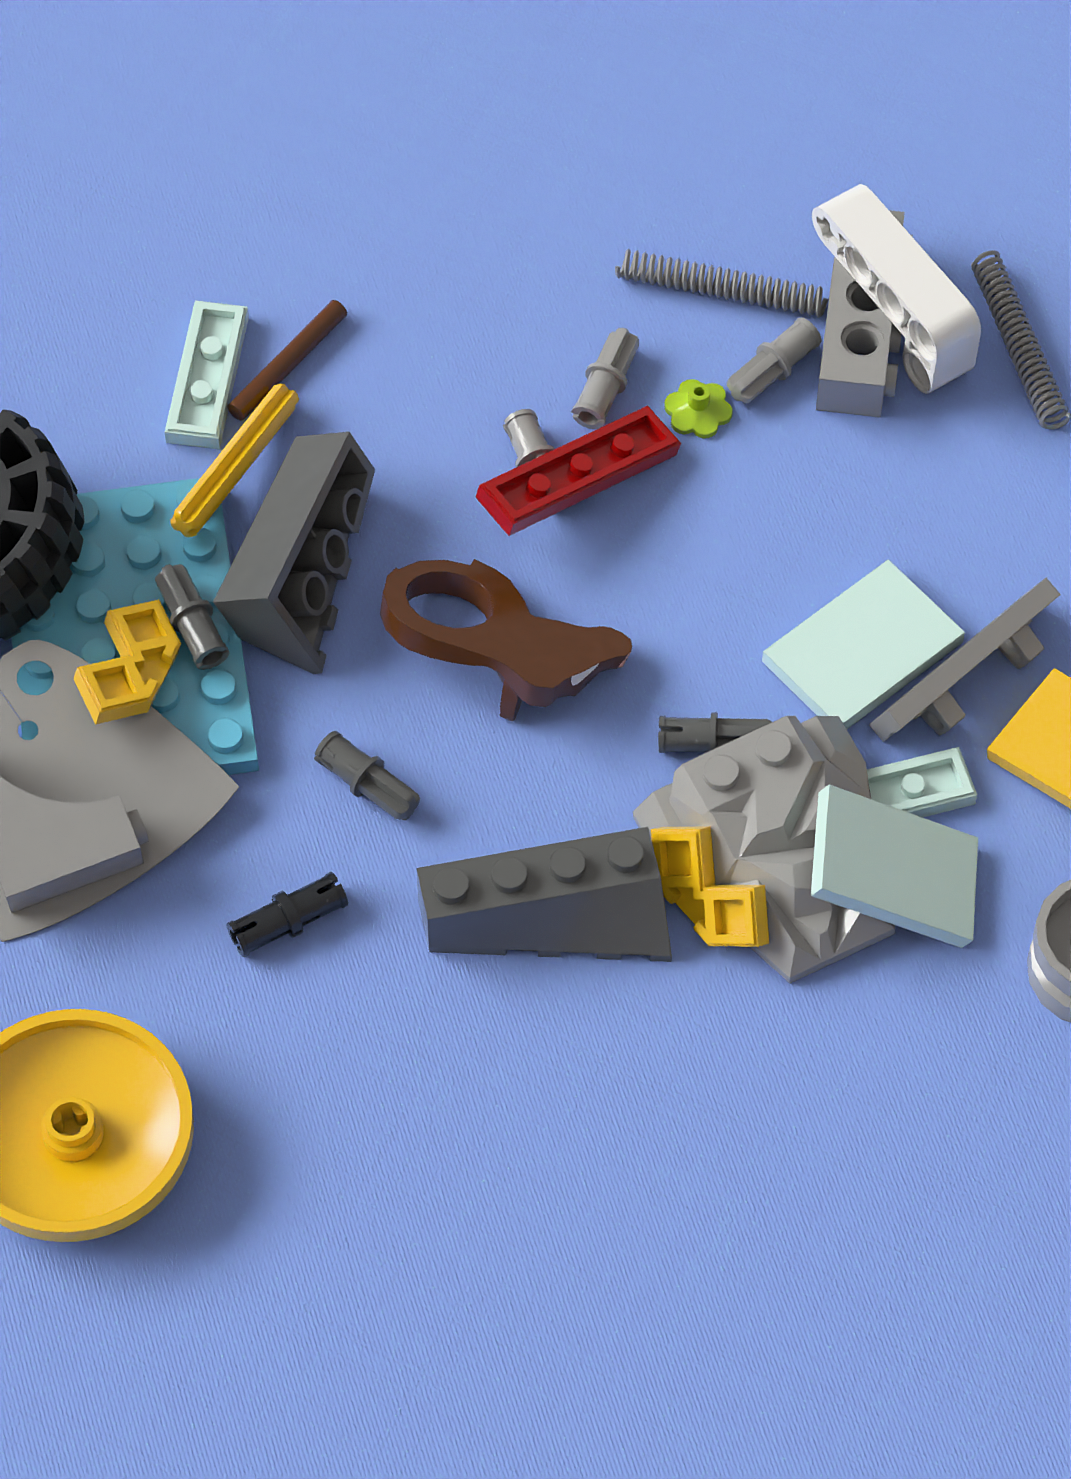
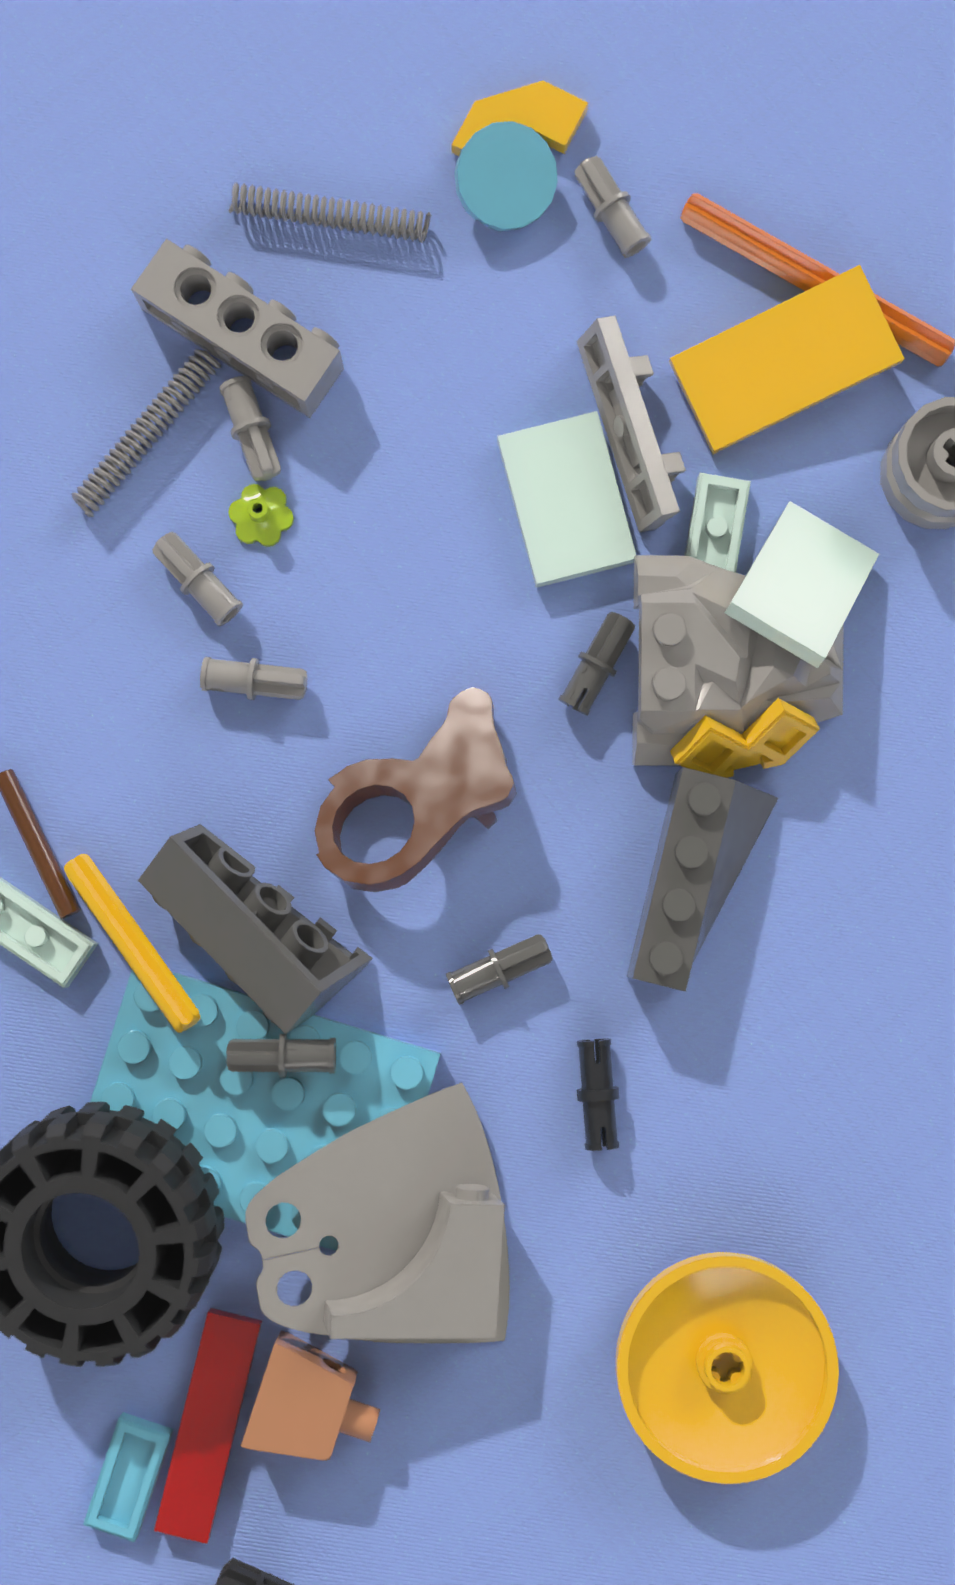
camera: 65 degrees left, 25 degrees up
yellow tile [74,599,181,725] -> none
red tile [475,405,681,536] -> none
white beam [812,184,981,394] -> none

